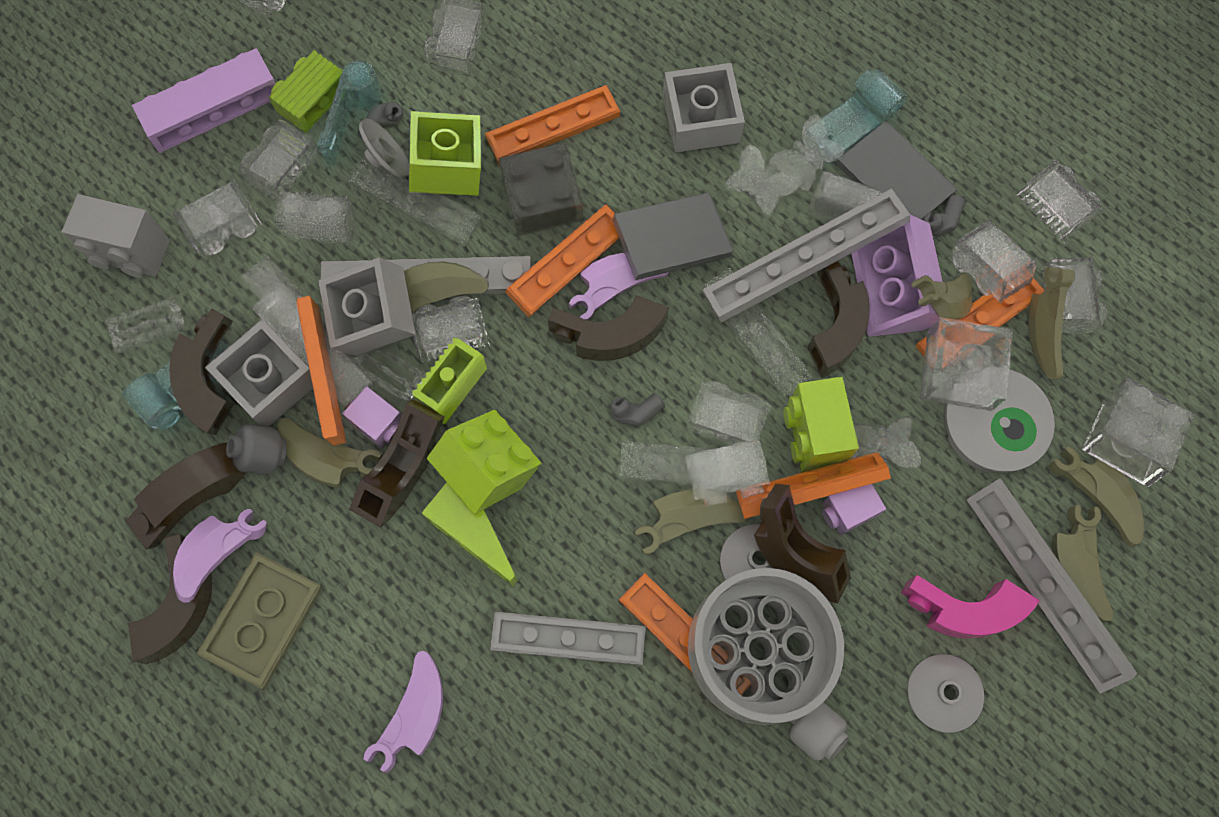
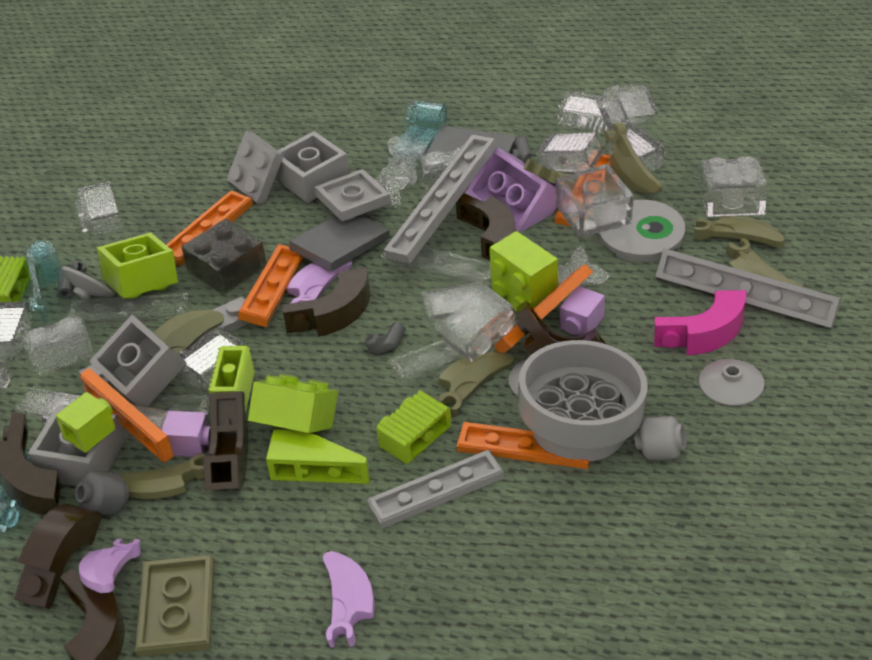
camera: 25 degrees left, 30 degrees down
none -> lime brick [55,391,116,453]
none -> light grey plate [227,131,284,204]
none -> light grey plate [315,169,391,221]
none -> lime brick [376,390,452,464]
none -> clear brick [596,84,659,130]

